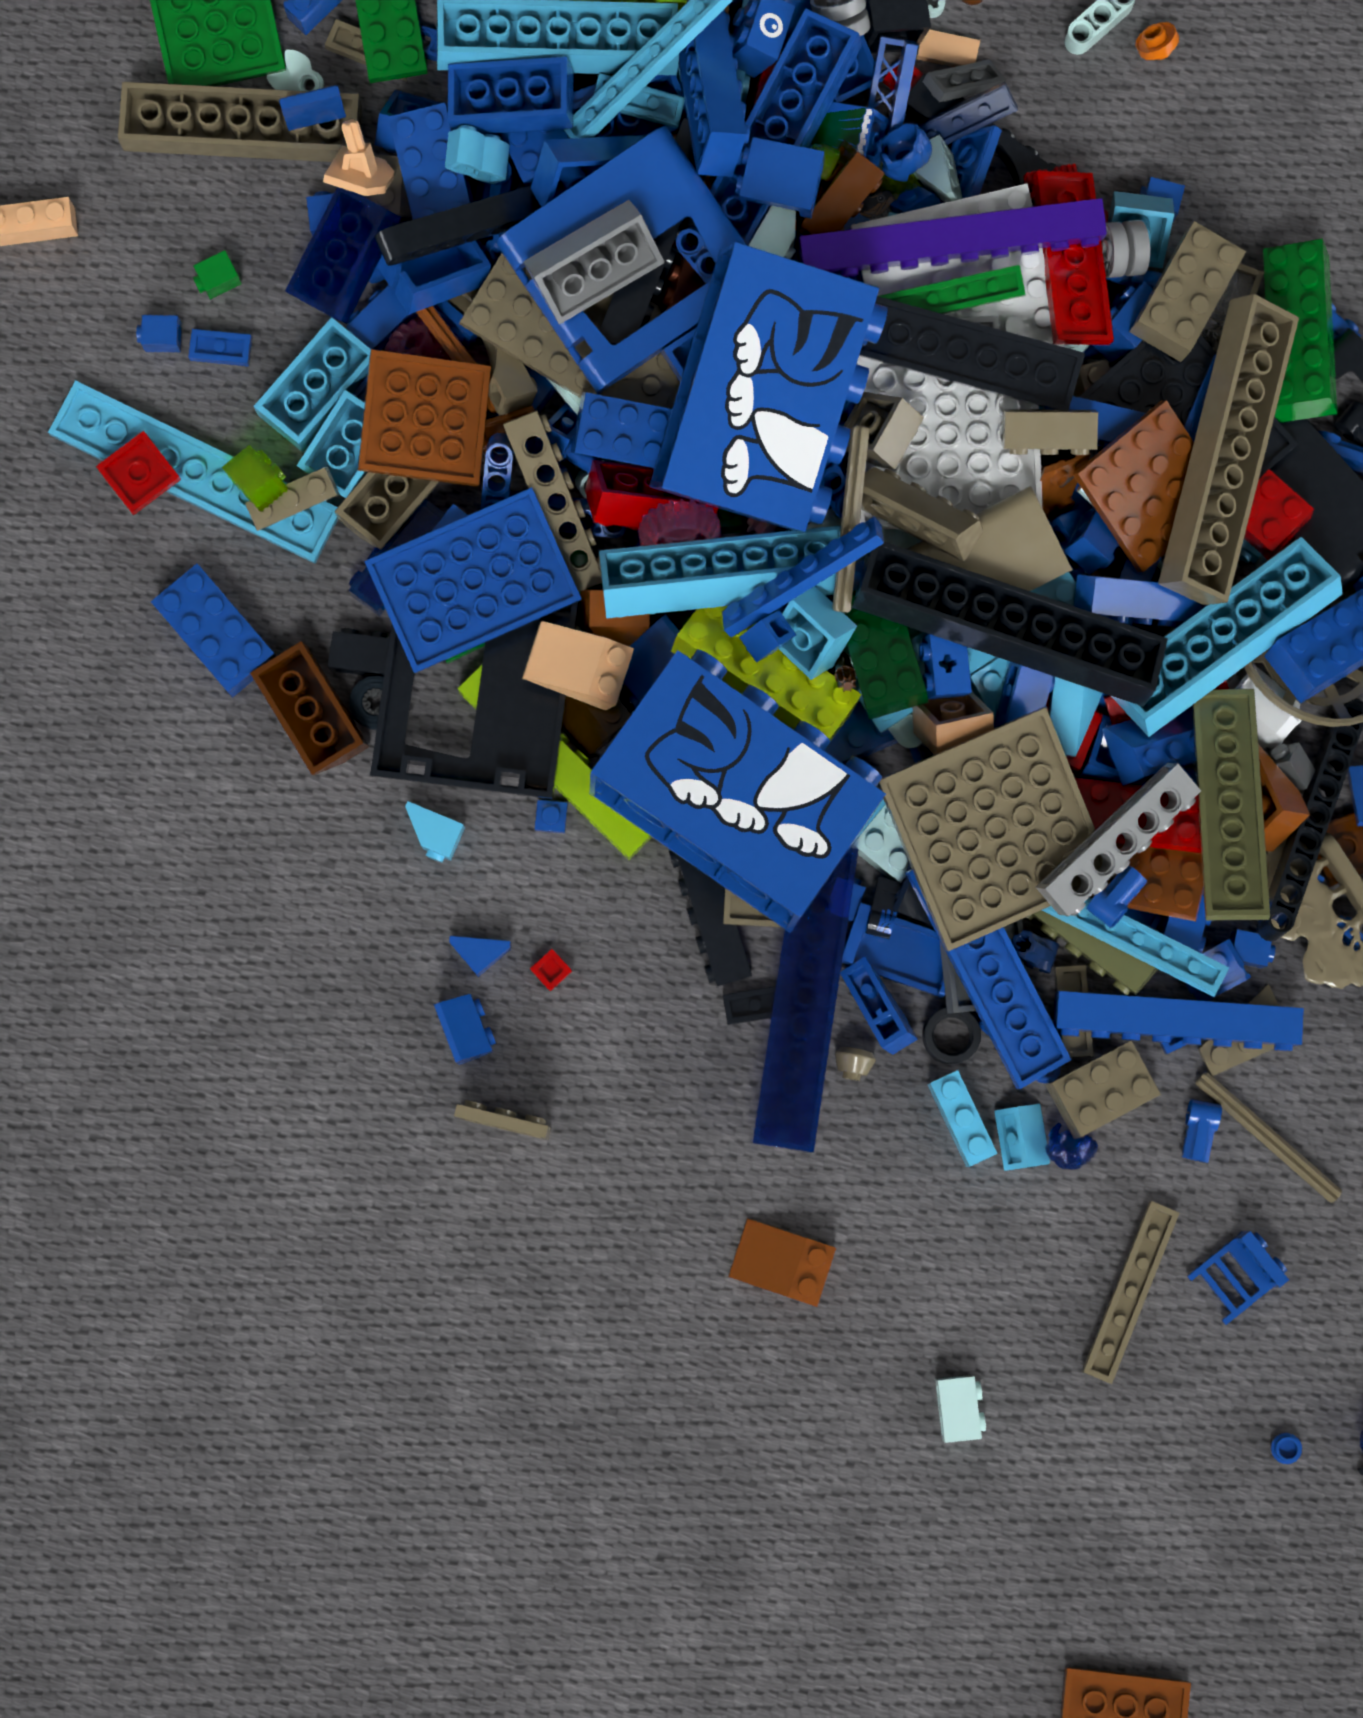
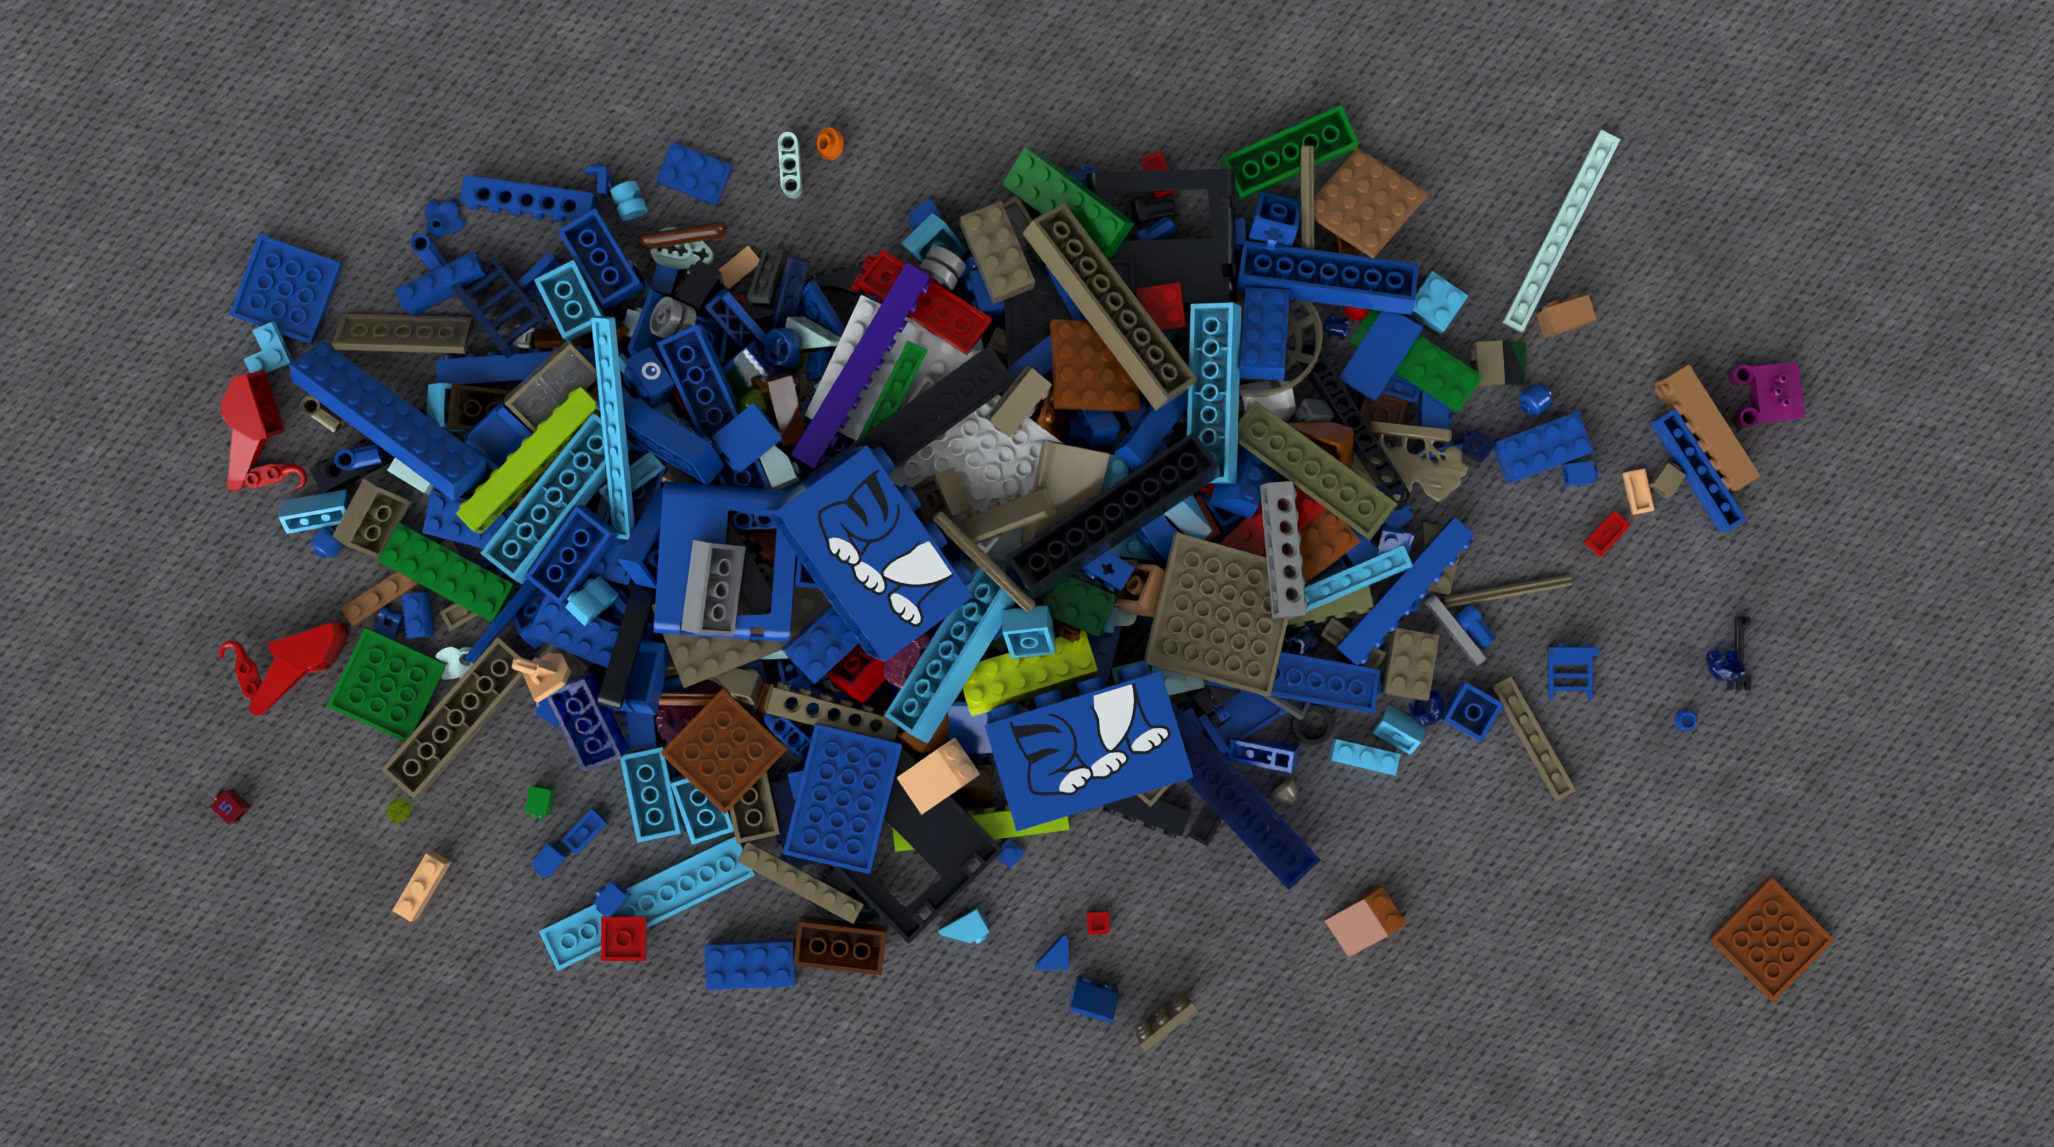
camera: 45 degrees left, 5 degrees up
clear neon green brick [222,445,288,512] -> none
dark tan plate [245,467,340,531] -> none
blue tile [279,85,346,131] -> none
blue plate [722,517,884,638] -> none
blue brick [739,610,796,663] -> none
light aqua brick [935,1375,986,1443] -> none
blue piece [1086,866,1147,928] -> none
none -> clear neon green tile [387,801,411,823]
none -> blue axle [465,579,537,664]
none -> blue brick [593,880,632,917]
none -> dark tan plate [737,841,864,924]
none -> light grey beam [1424,594,1486,666]
none -> blue brick [1439,681,1504,742]

